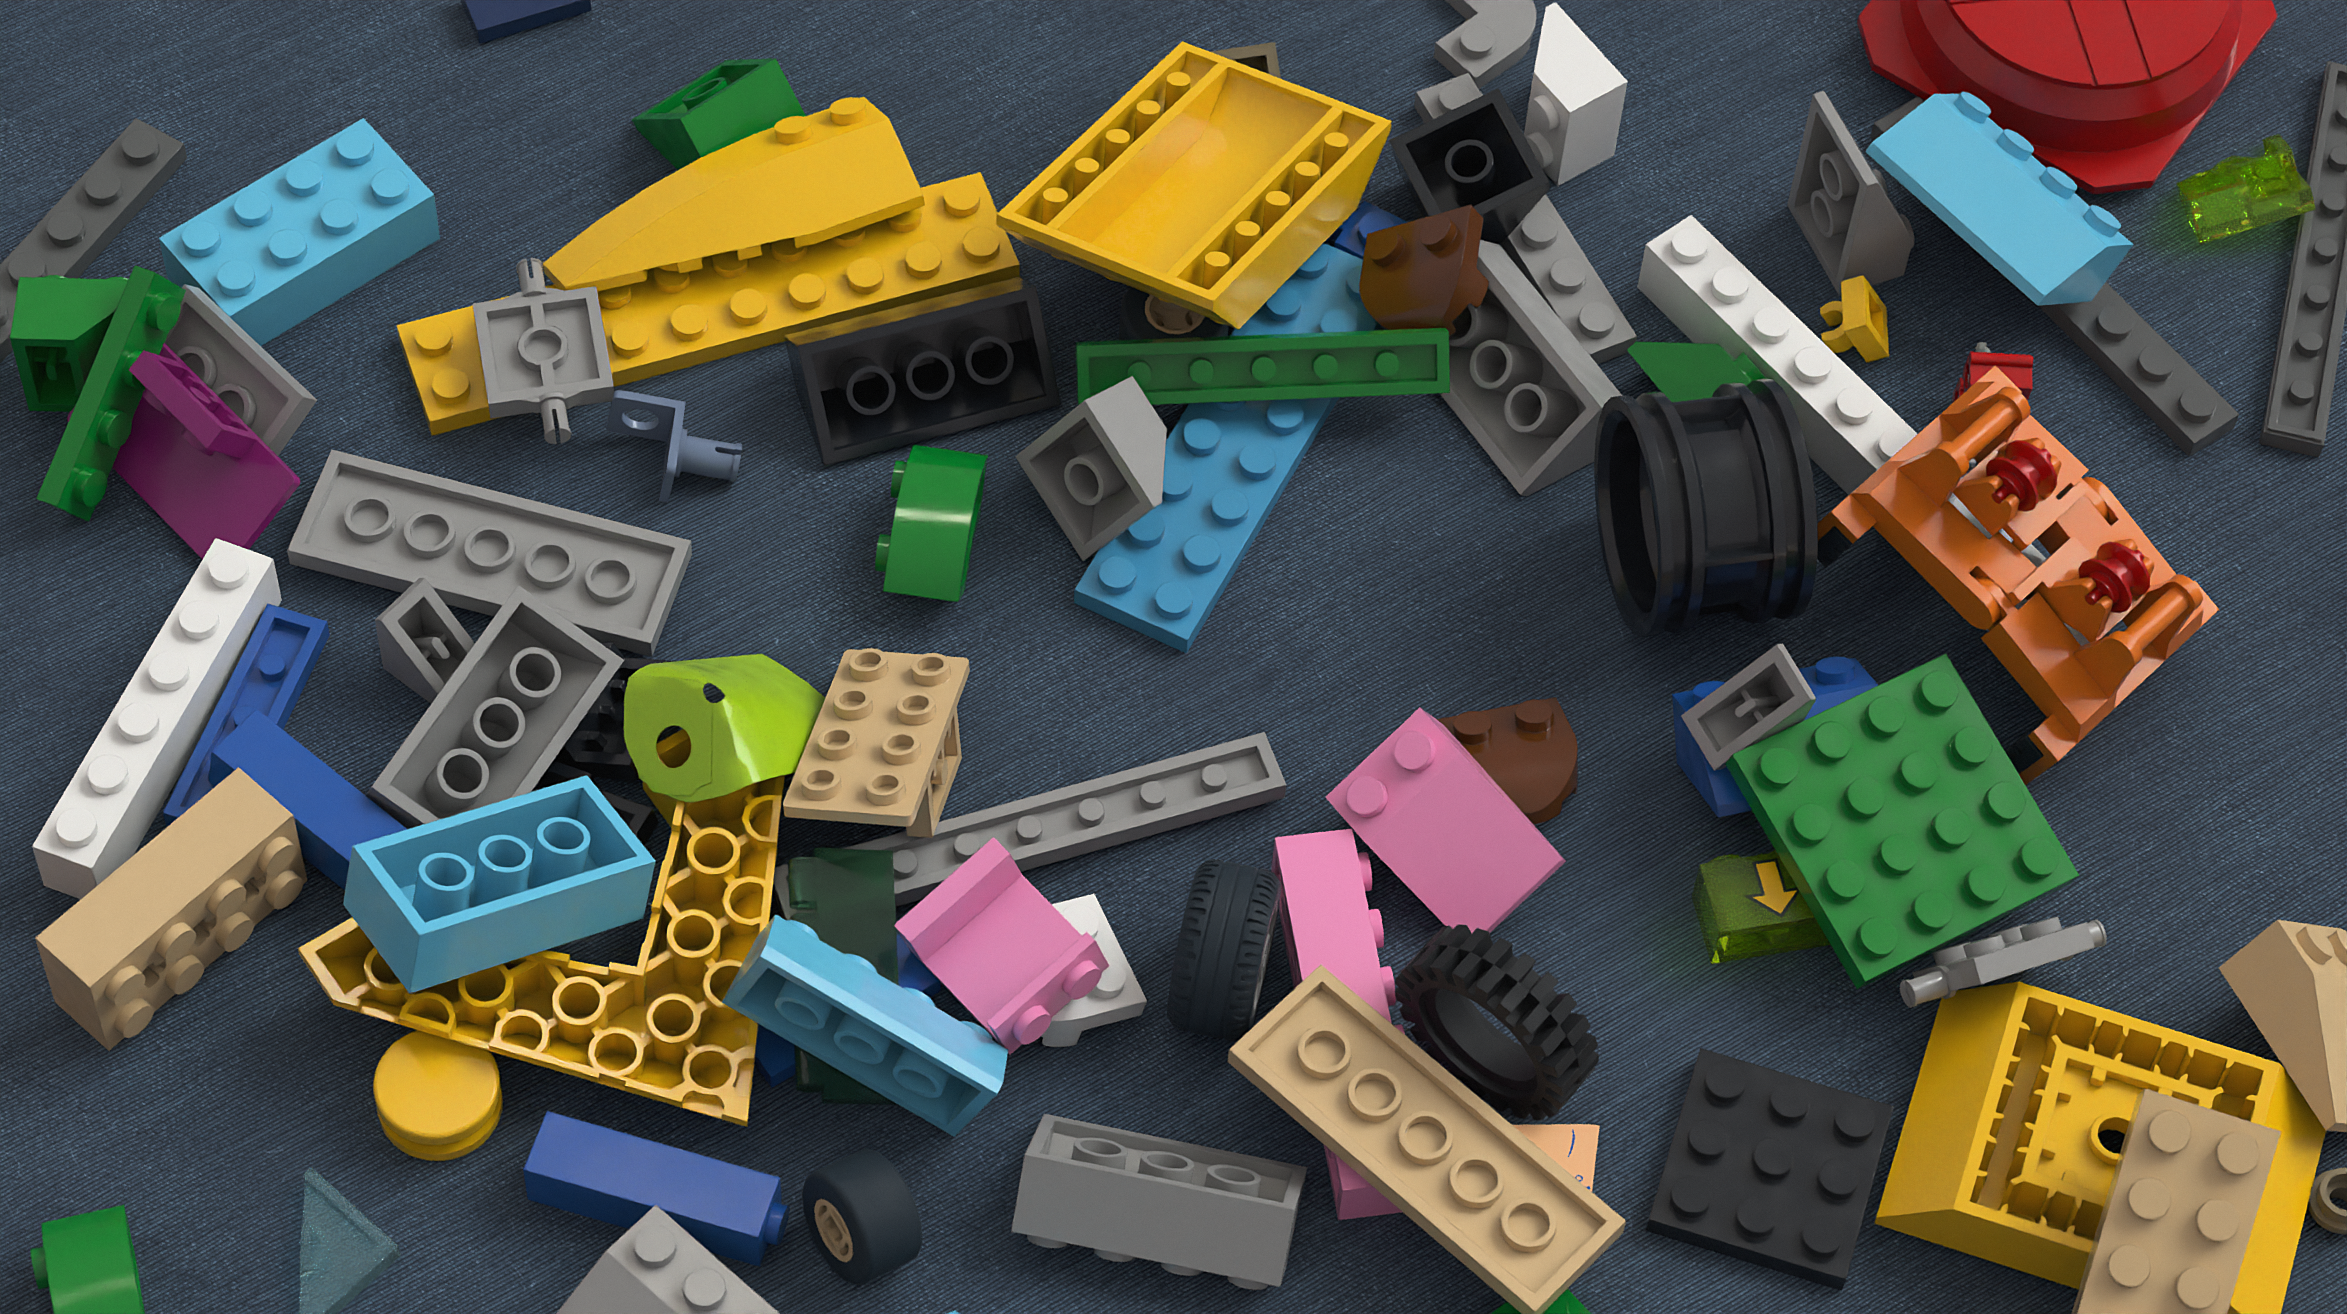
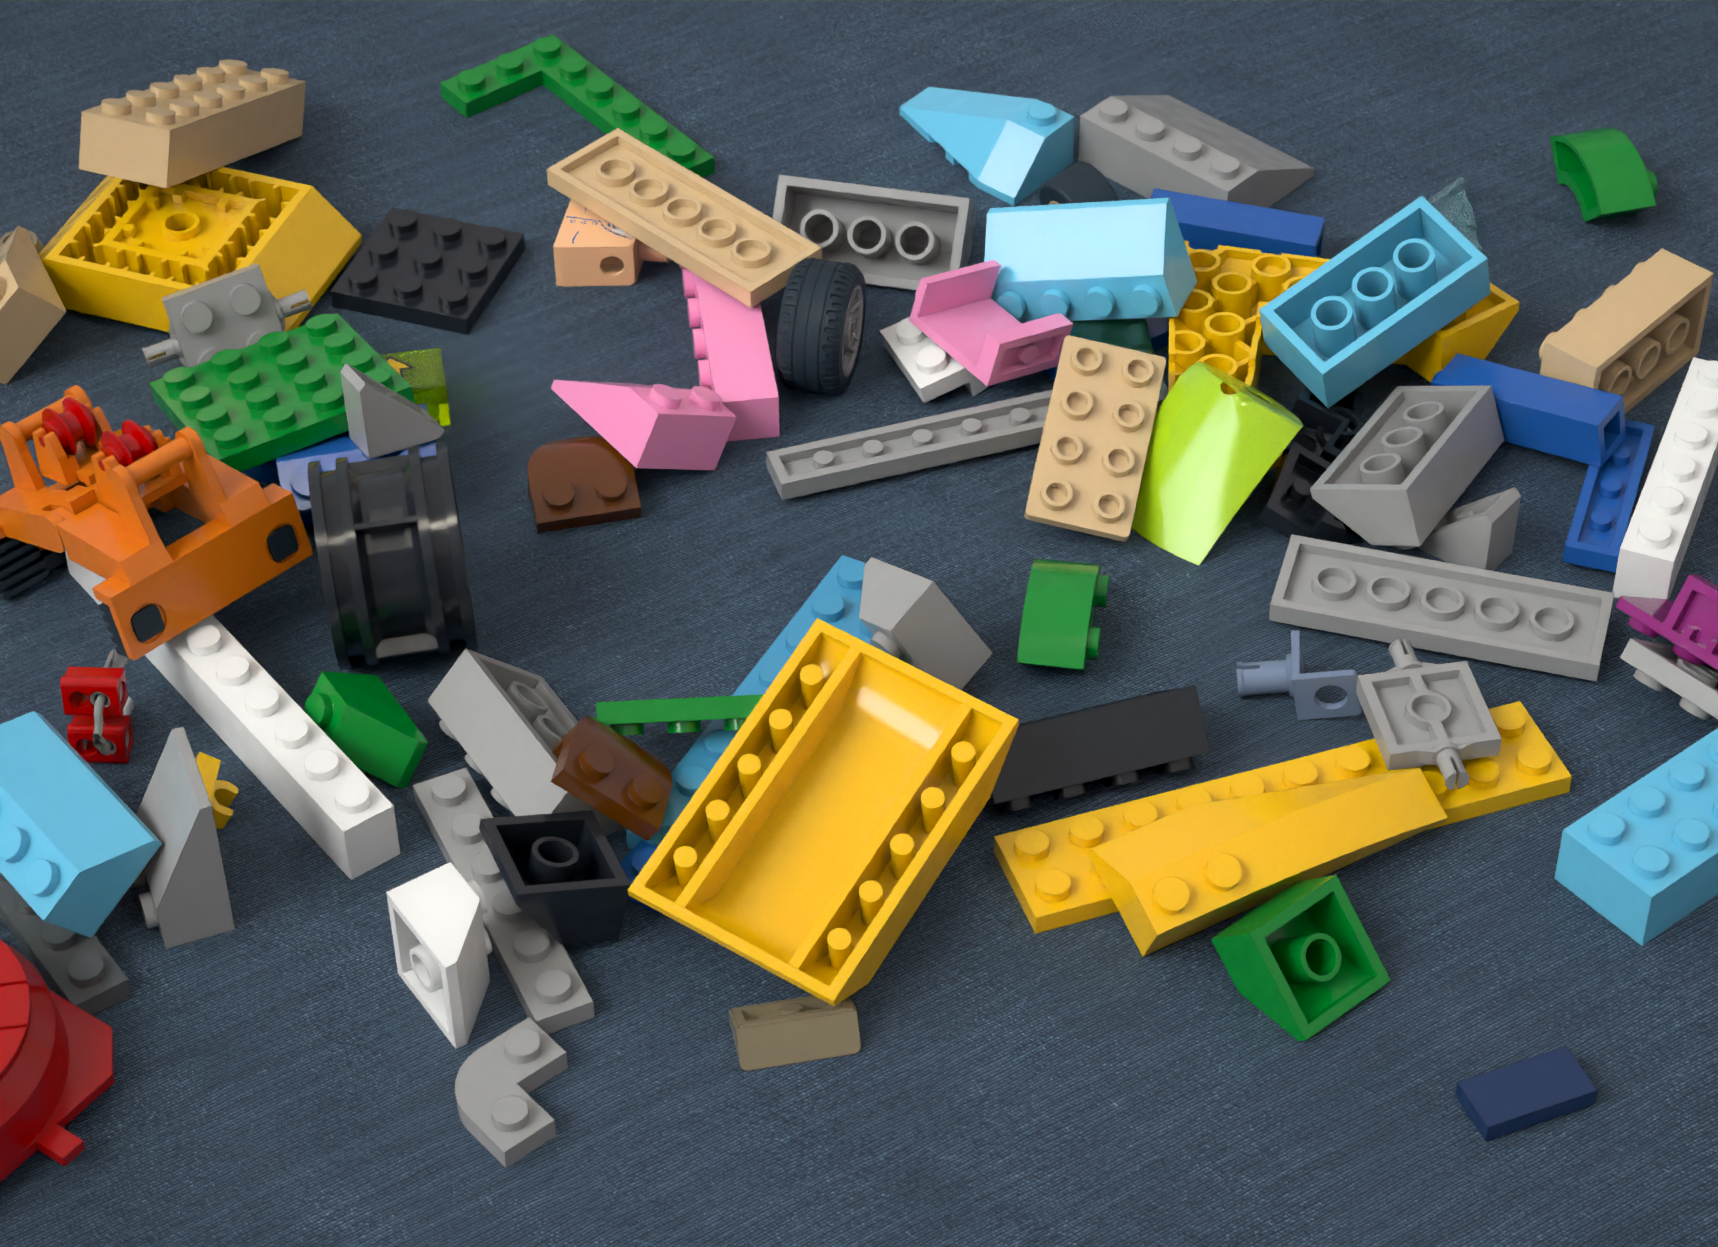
camera: 175 degrees left, 15 degrees down
black tyre [1395,924,1599,1120] -> none

